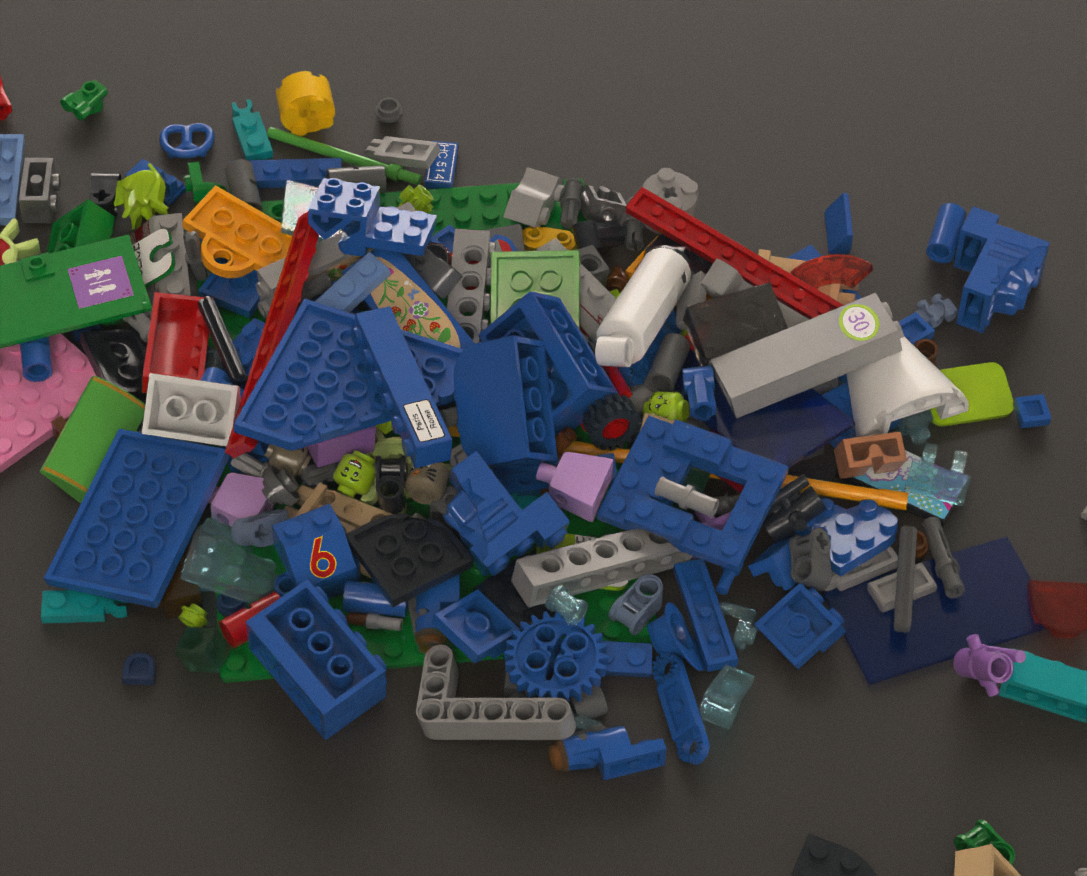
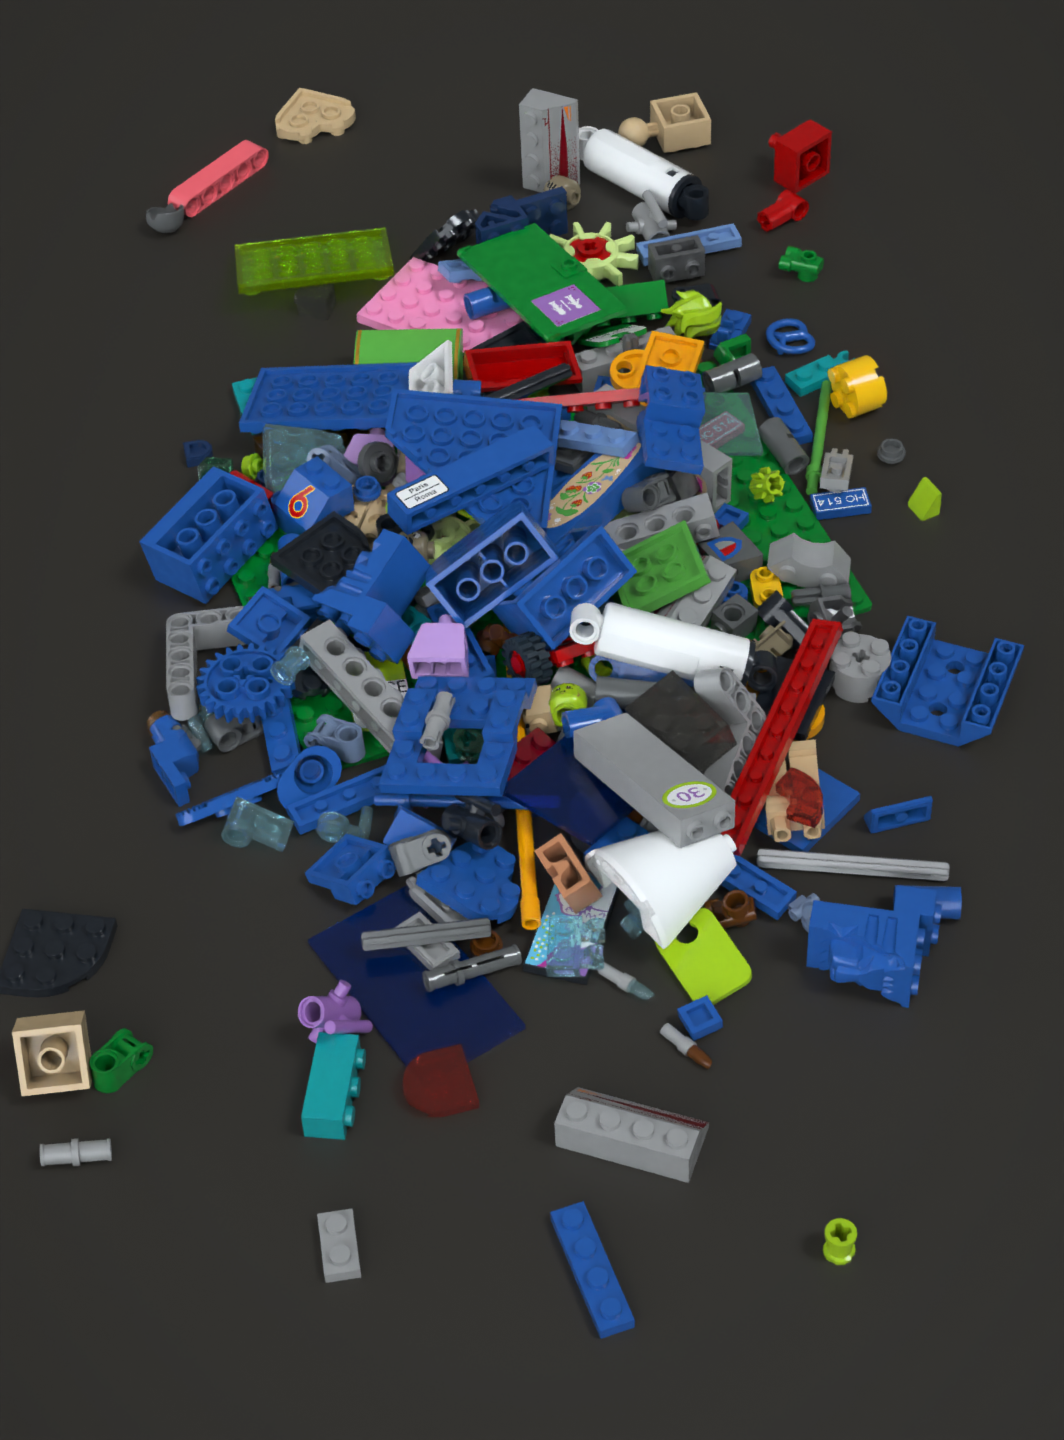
camera: 80 degrees right, 5 degrees down
none -> blue plate [353,476,382,502]
none -> piece [598,962,655,1000]
none -> light grey piece [660,1023,712,1069]
none -> dark tan hinge [753,620,793,671]
none -> light grey axle [757,848,950,881]
none -> blue slope [871,615,1025,747]
none -> lime slope [908,477,942,521]

